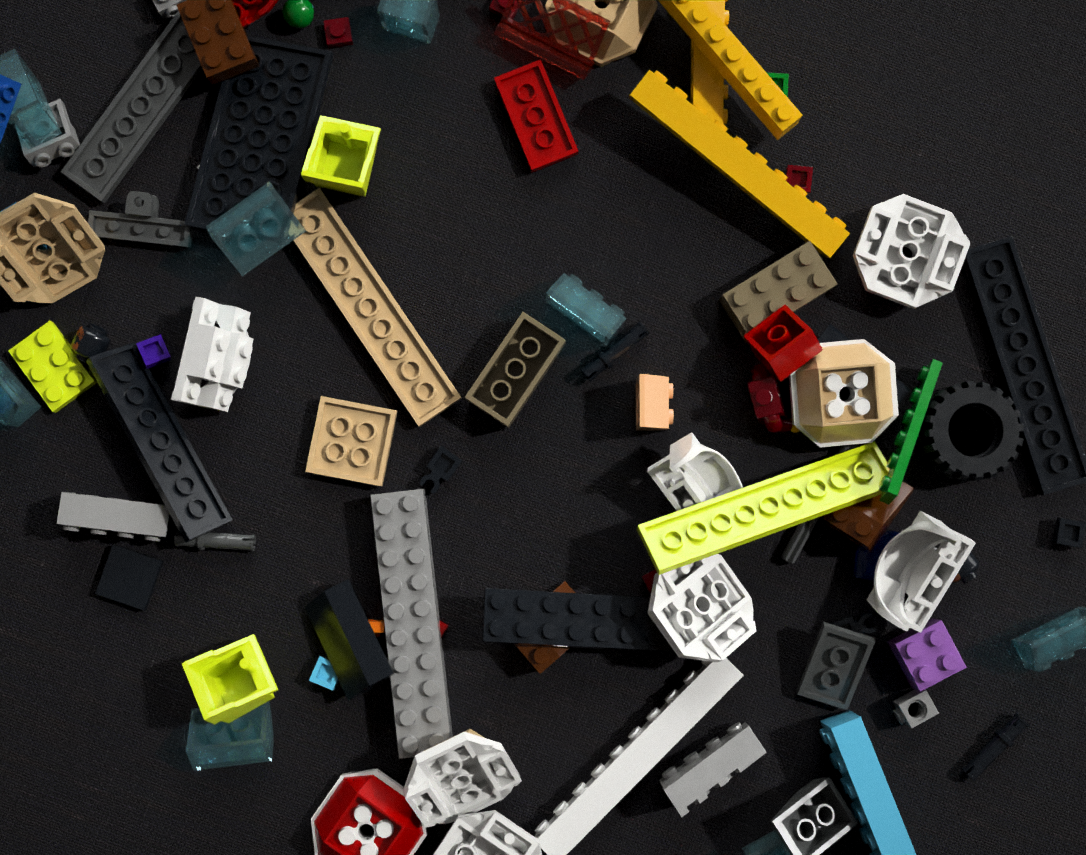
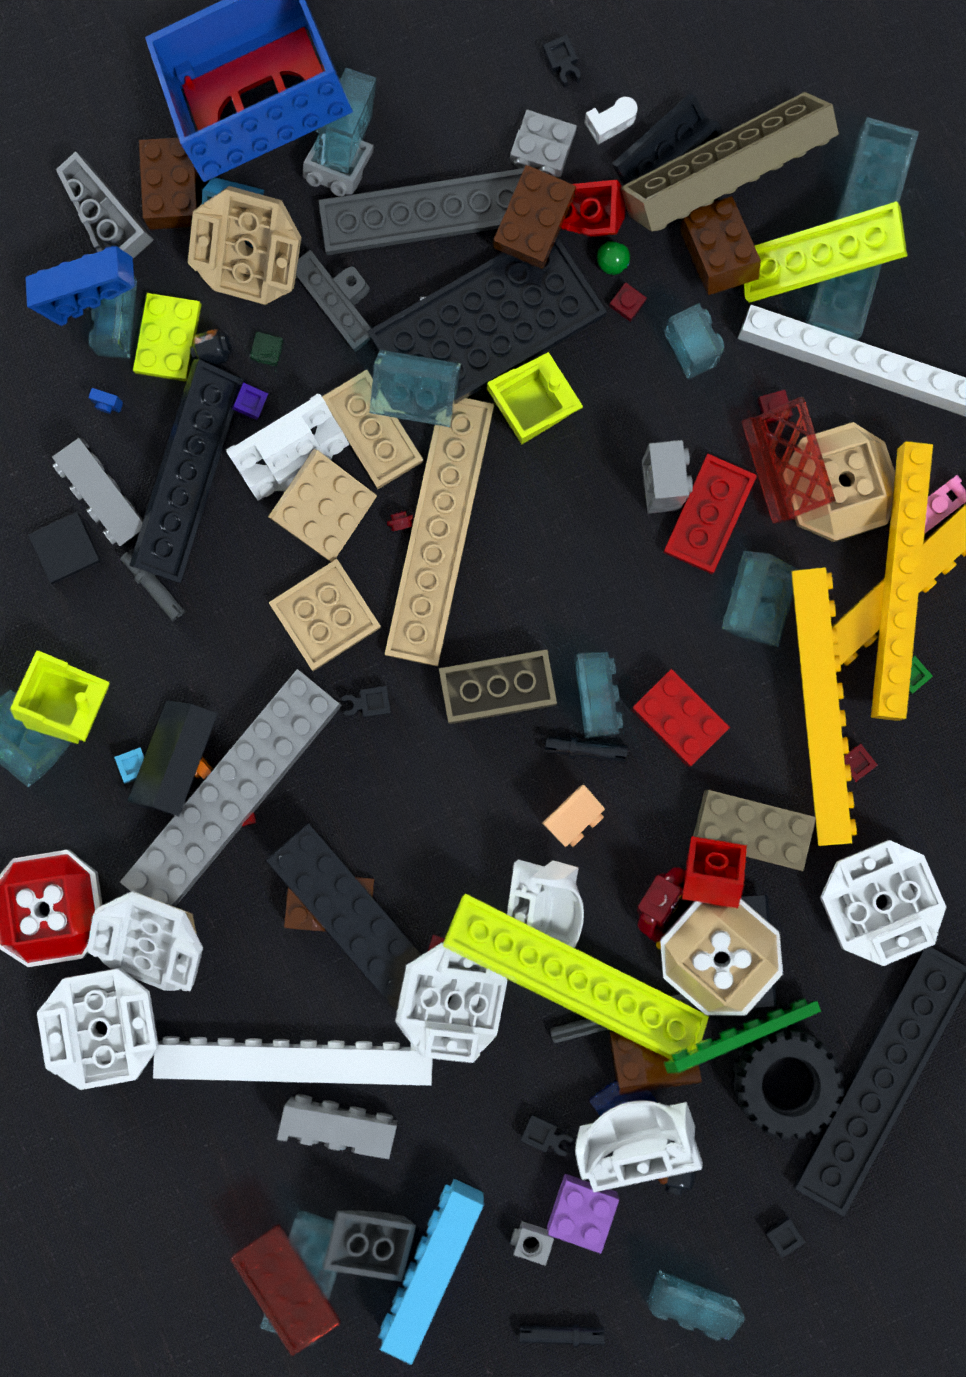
camera: 50 degrees right, 0 degrees up
dark grey plate [797,622,875,710] -> none
none -> blue plate [89,388,123,413]
none -> clear green plate [250,332,284,366]
none -> tan plate [268,449,377,562]
none -> tan plate [322,370,423,489]
none -> dark red plate [387,511,414,531]
none -> red brick [630,669,730,767]
none -> light grey brick [642,440,693,514]
none -> clear light blue slope [722,551,799,647]

